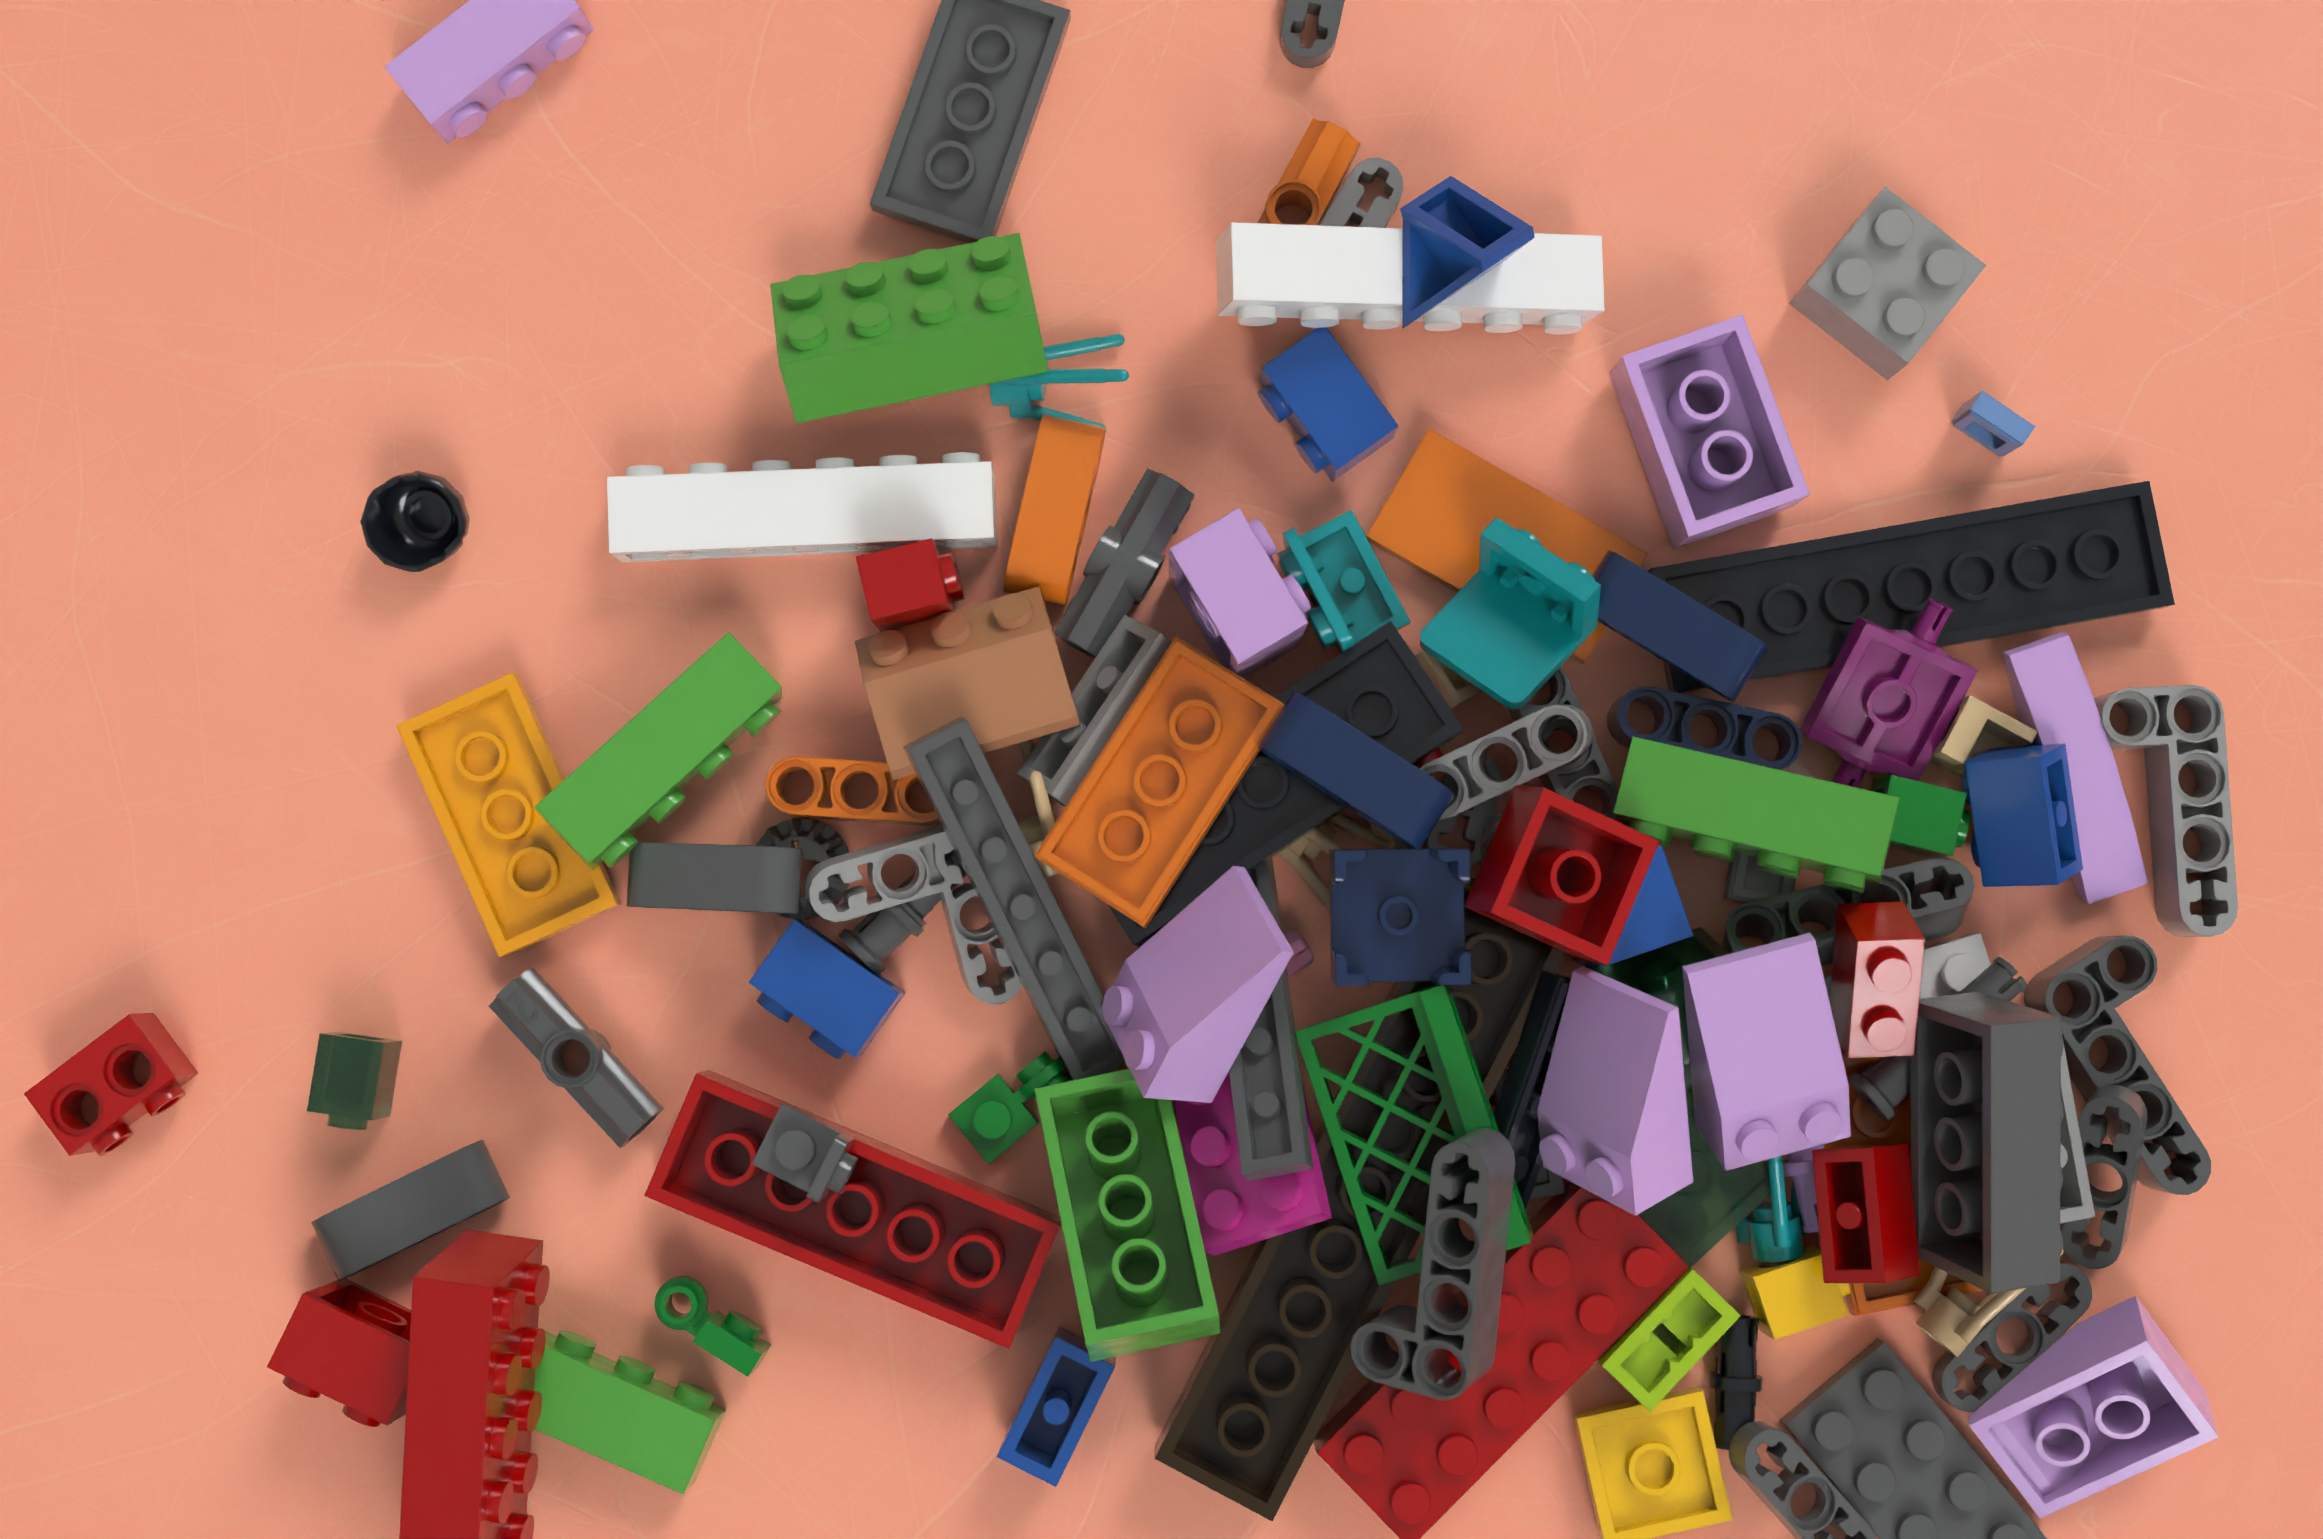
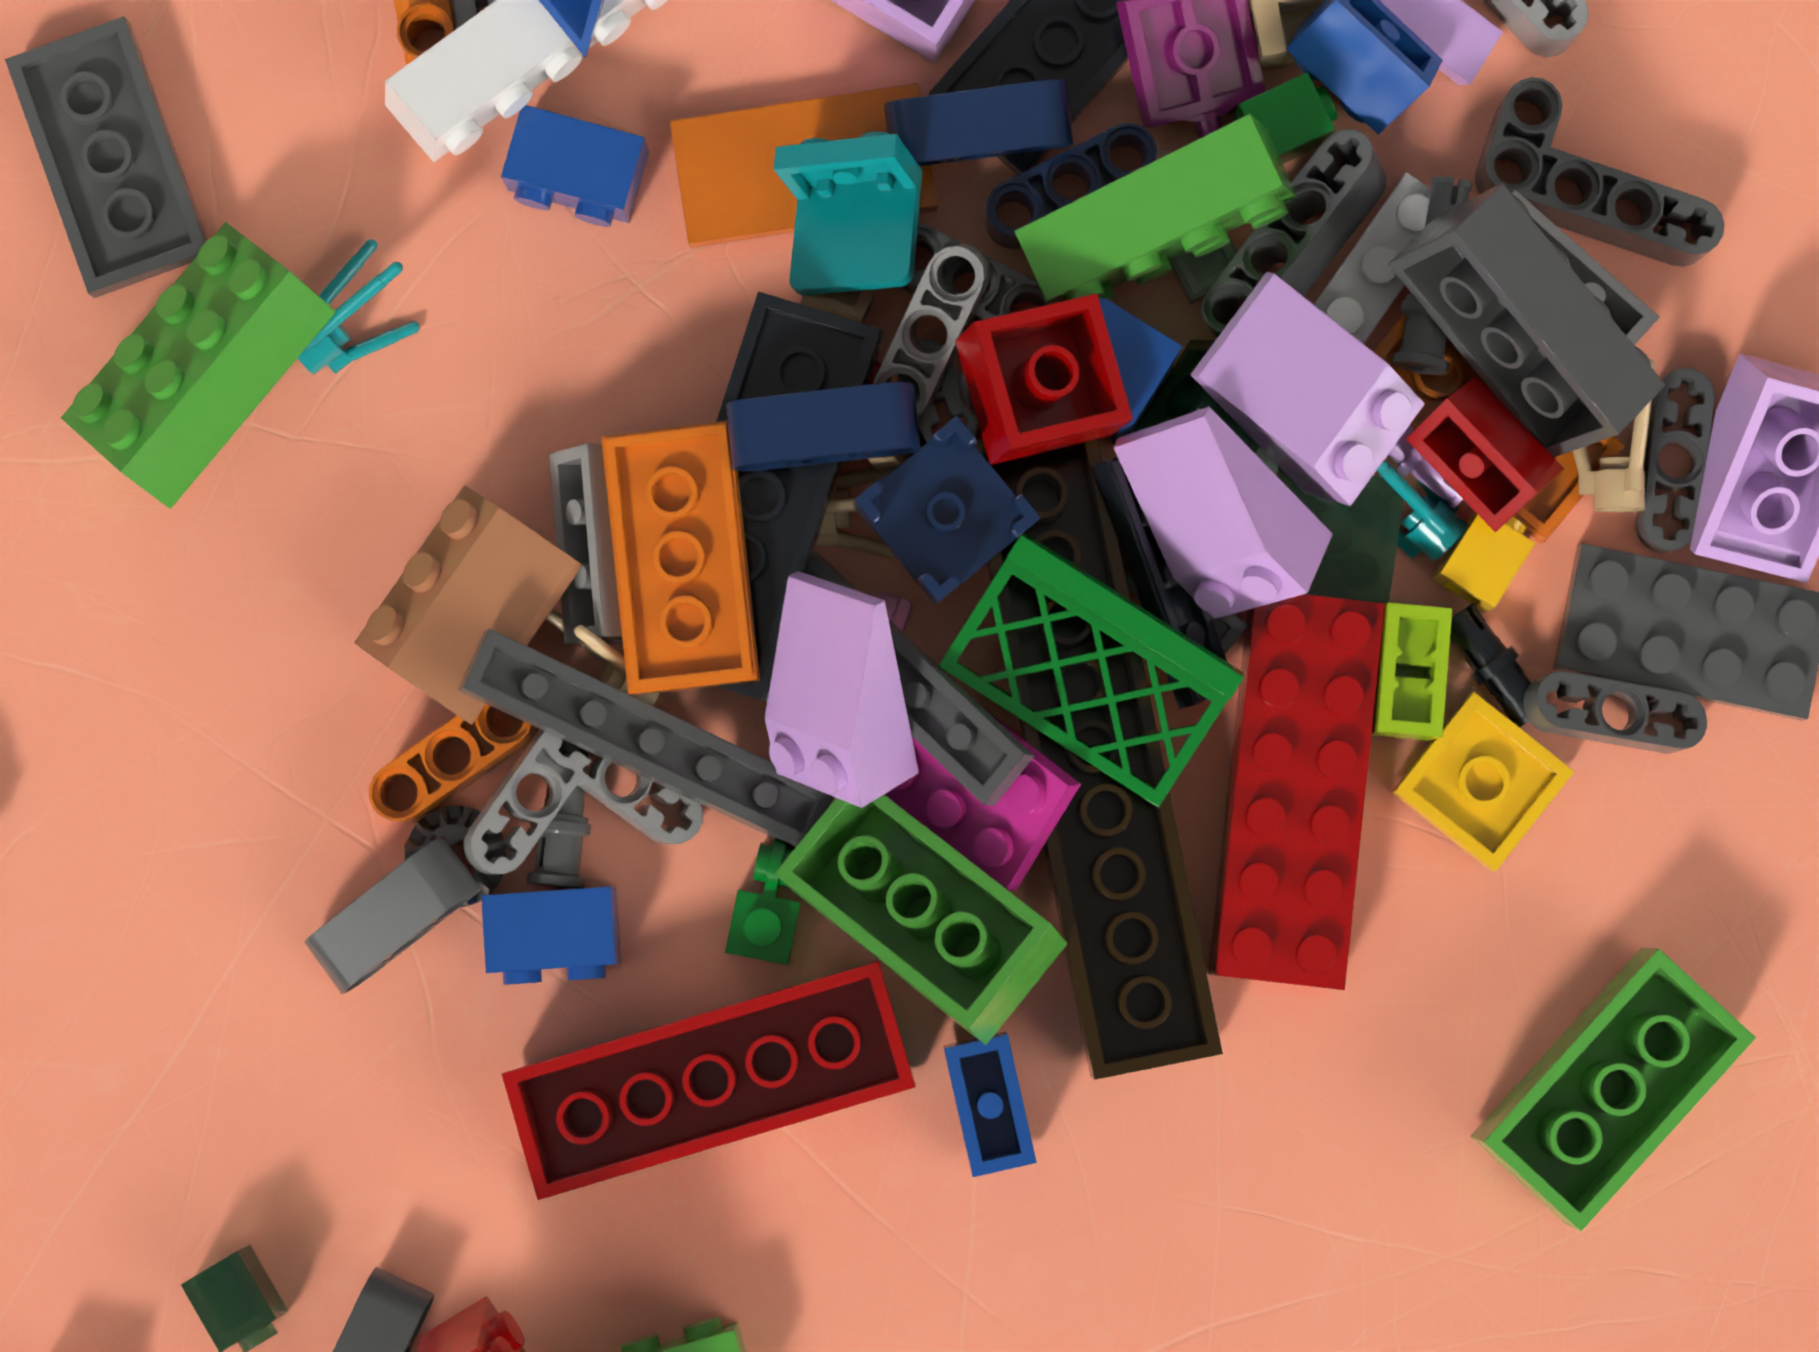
camera: 40 degrees left, 0 degrees up
light orange plate [396,672,621,958] -> none
dark grey piece [489,968,664,1148] -> none
bright green brick [535,632,782,870] -> none
white brick [607,452,998,563] -> none
green plate [654,1276,771,1377] -> none
dark grey bracket [751,1103,858,1203] -> none
red brick [856,538,965,632] -> none
orange beam [1003,414,1106,605] -> none
dark grey piece [1054,468,1194,658] -> none
lavender brick [1169,508,1311,678] -> none
teal bracket [1277,510,1411,654] -> none
dark grey beam [1351,1128,1515,1400] -> none
brick [1830,901,1925,1058] -> none
dark grey beam [2061,1085,2148,1269] -> none

